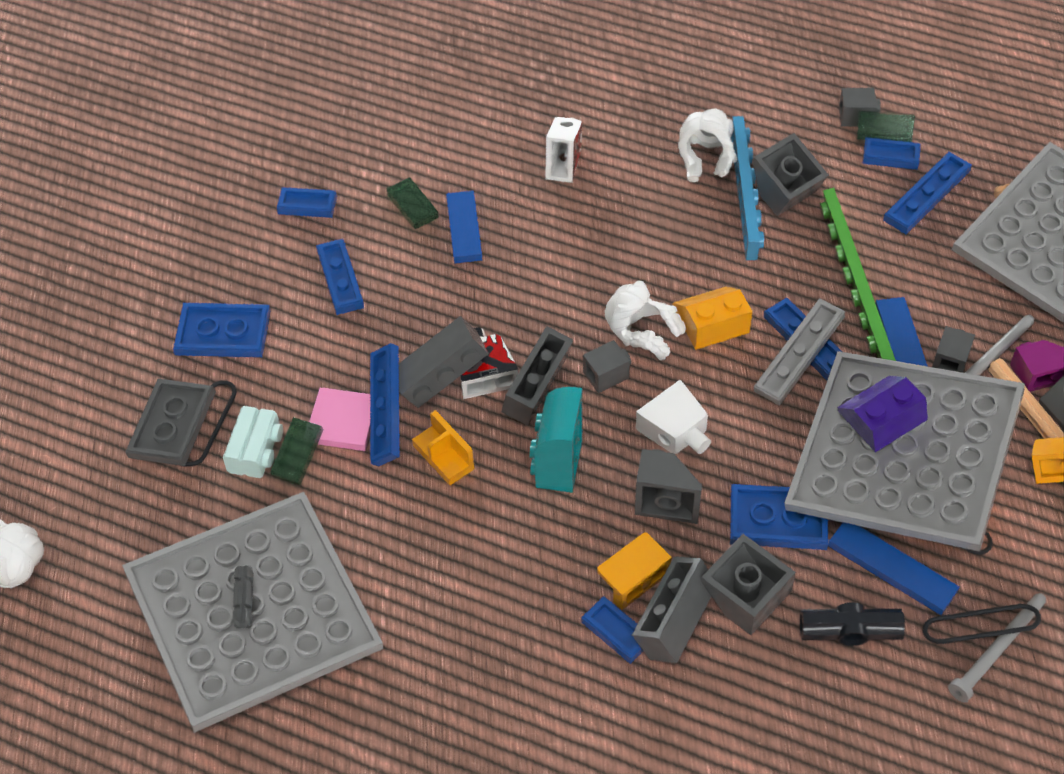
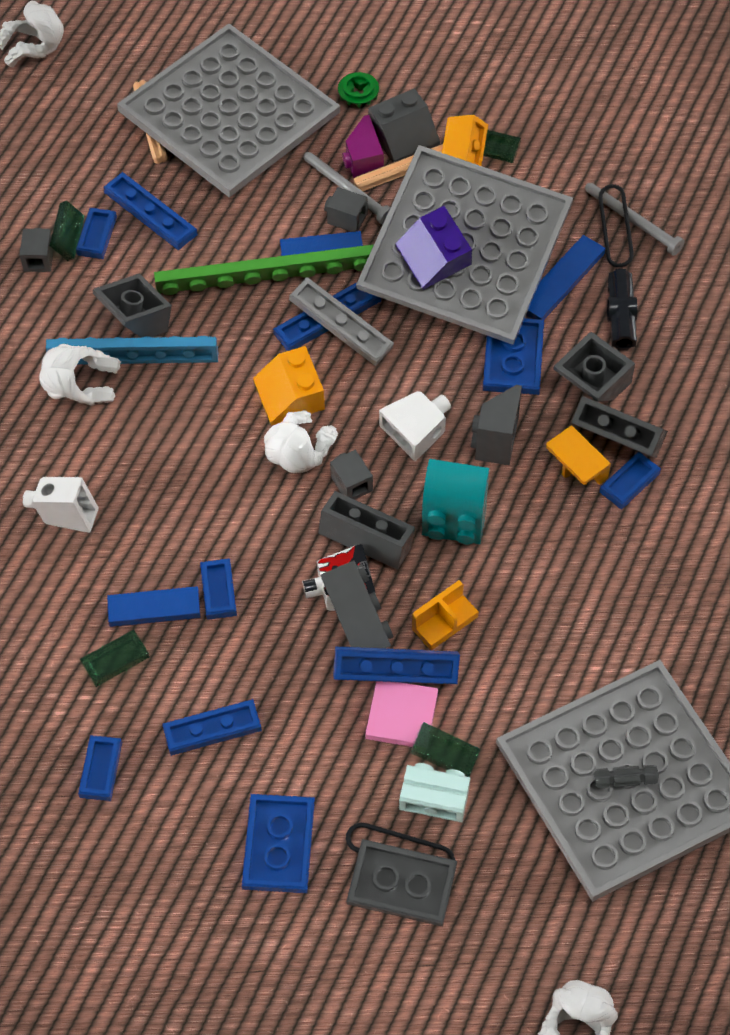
camera: 90 degrees left, 5 degrees up
none -> blue tile [200,558,237,620]

